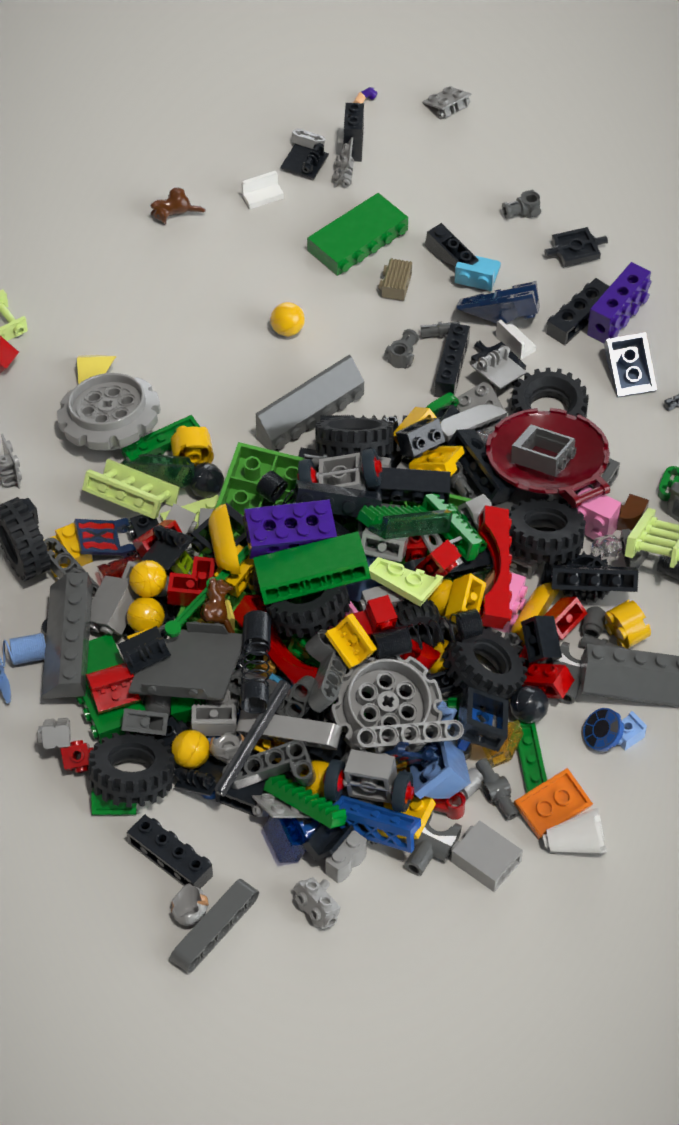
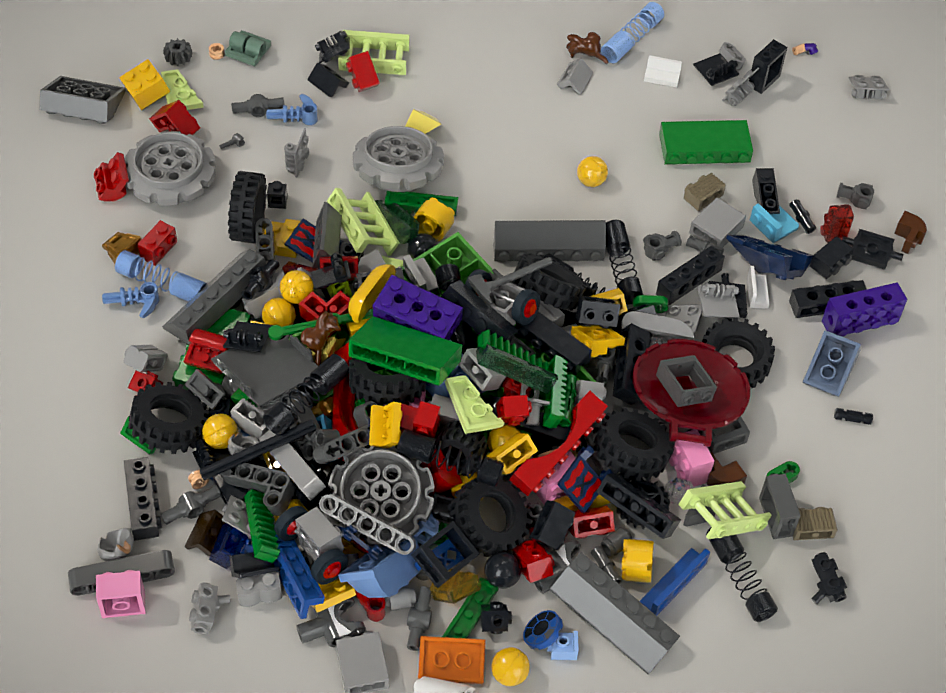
camera: 35 degrees right, 0 degrees up
none -> bright pink brick [96,570,146,618]
none -> dark grey pin [160,485,222,525]
none -> dark brown panel [185,509,228,556]
none -> light nougat bush [188,470,209,489]
none -> black pin [242,259,280,300]
none -> dark grey slope [312,202,342,269]
none -> light grey panel [403,254,439,292]
none -> dark grey piece [468,257,553,305]
none -> black brick [481,601,512,634]
none -> yellow piece [491,647,530,686]
none -> light grey panel [557,58,593,94]
none -> flag [557,445,613,513]
none -> light blue piece [601,2,664,63]
none -> black piece [606,219,643,305]
none -> blue fence [640,548,710,616]
none -> light grey brick [689,198,746,248]
none -> black pin [789,199,816,234]
none -> black brick [810,236,853,279]
none -> clear red brick [820,204,854,243]
none -> reddish brown brick [894,211,927,254]

